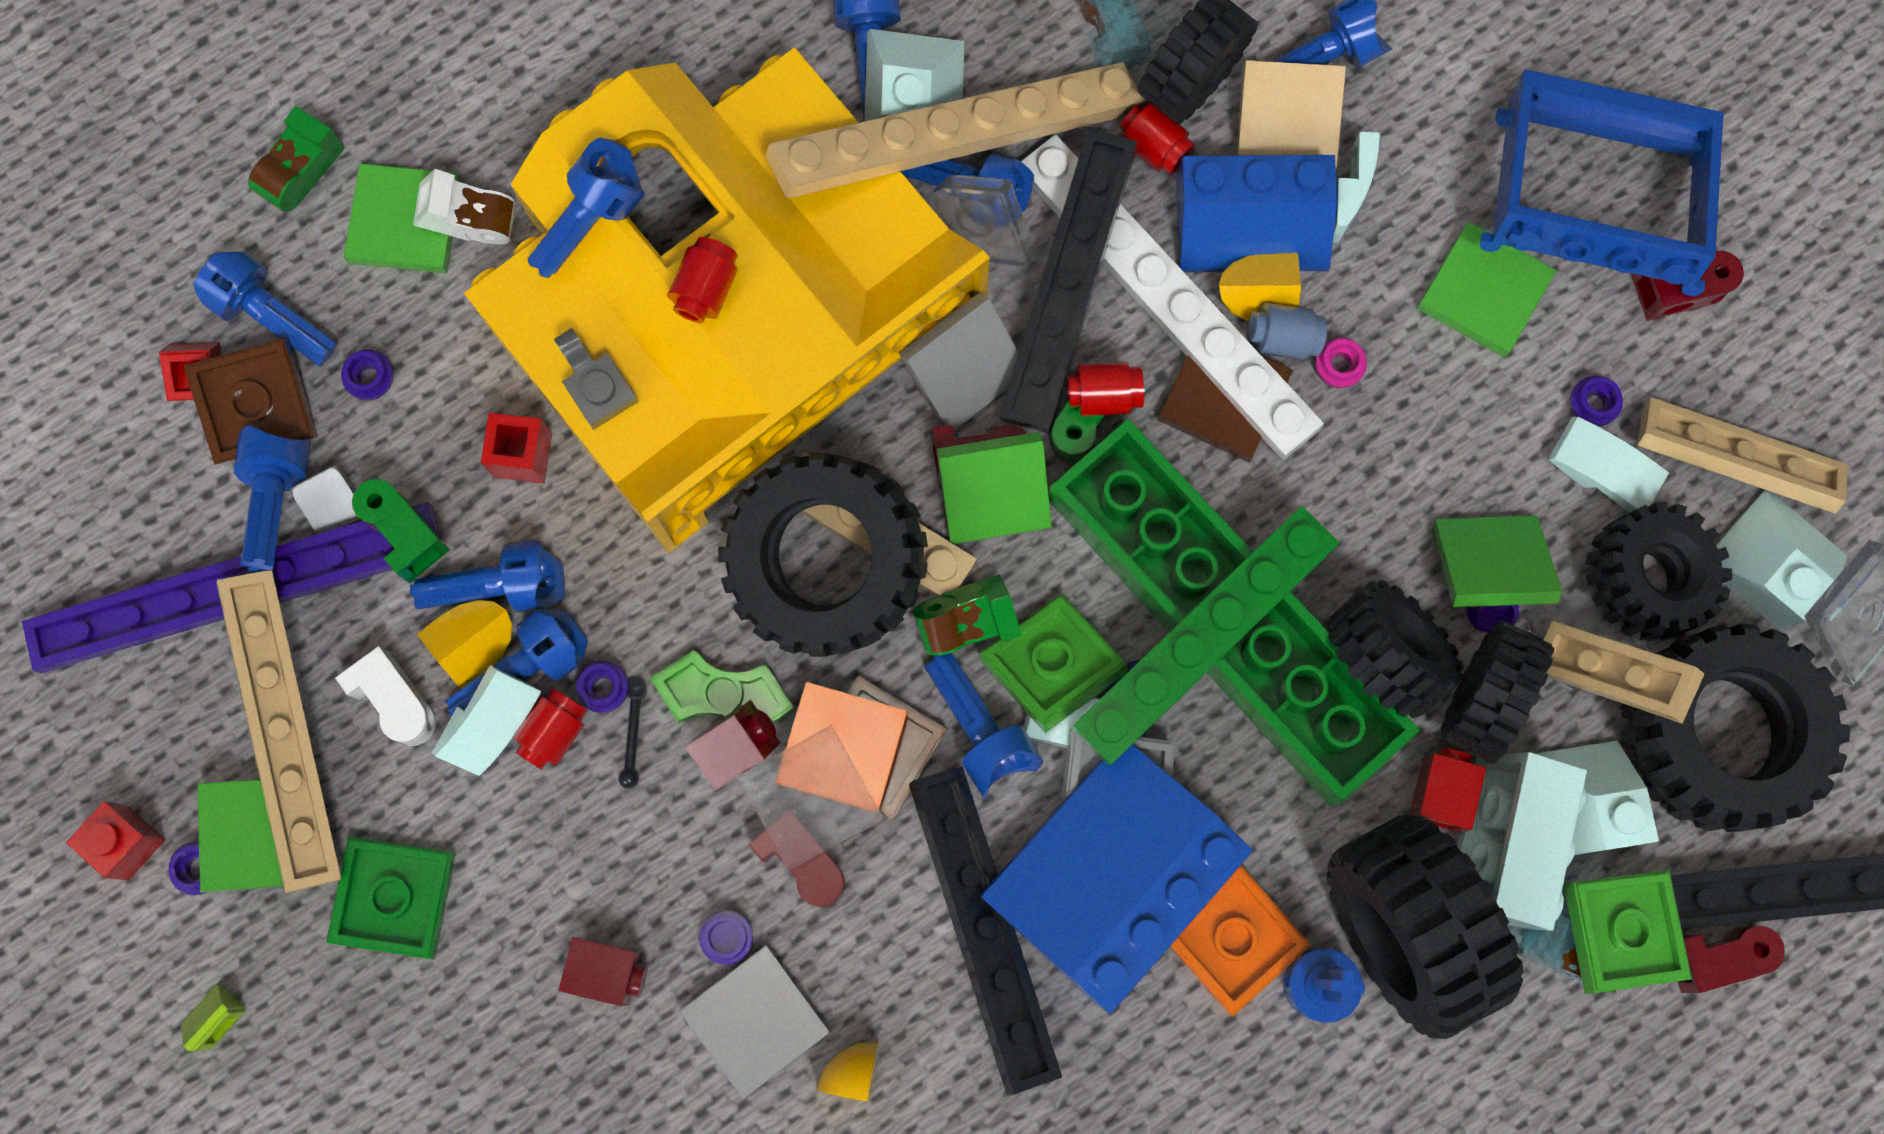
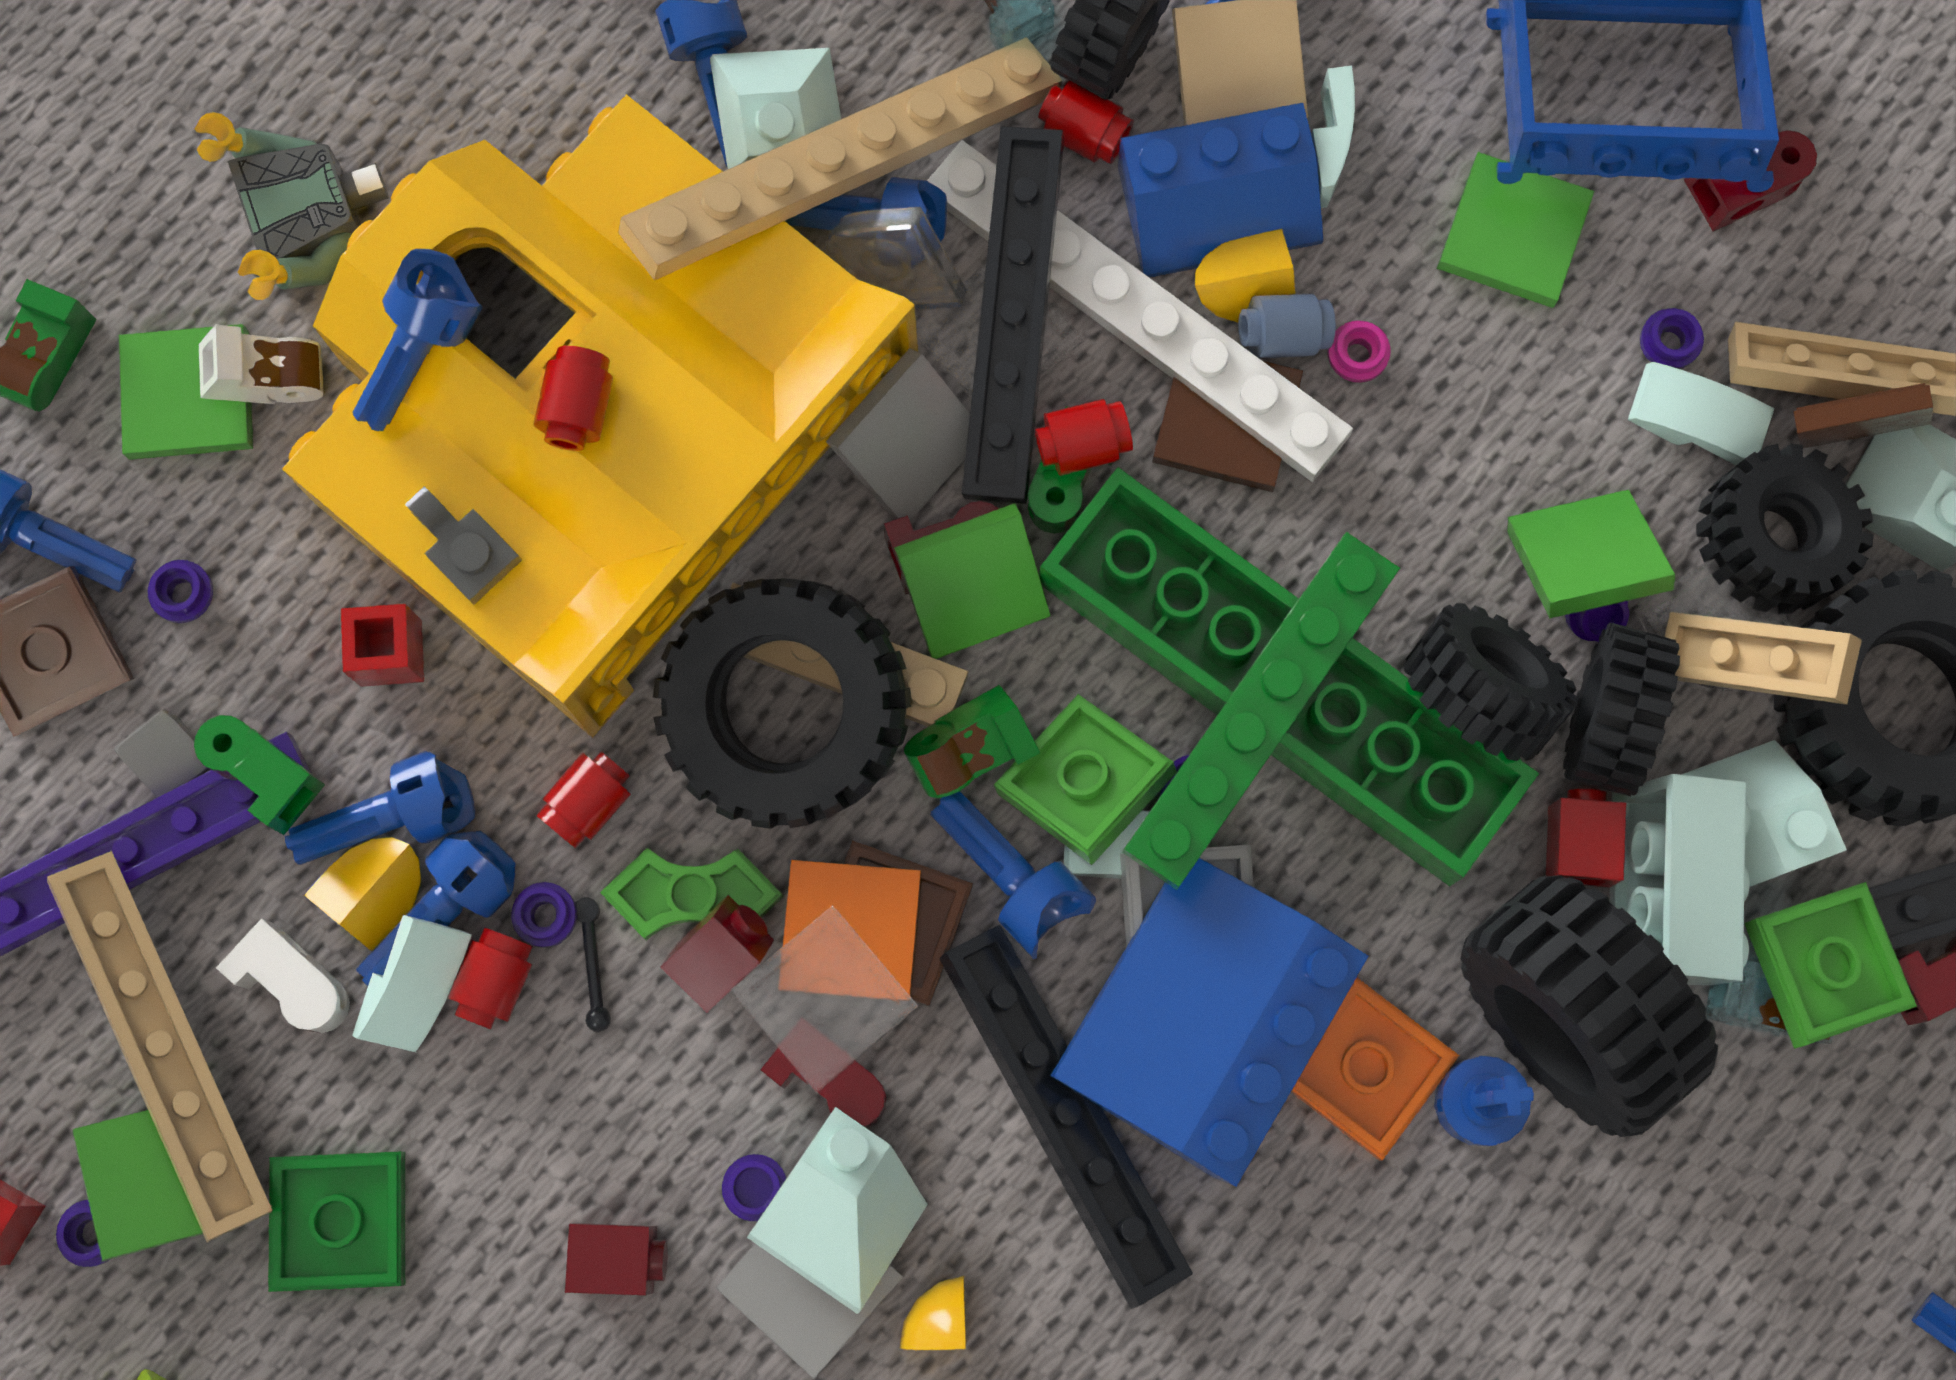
camera: 10 degrees left, 0 degrees up
blue piece [234,425,310,573] -> none
none -> torso [194,112,389,300]
none -> red brick [536,751,631,849]
none -> light aqua slope [747,1107,928,1314]
none -> reddish brown tile [1793,383,1933,448]

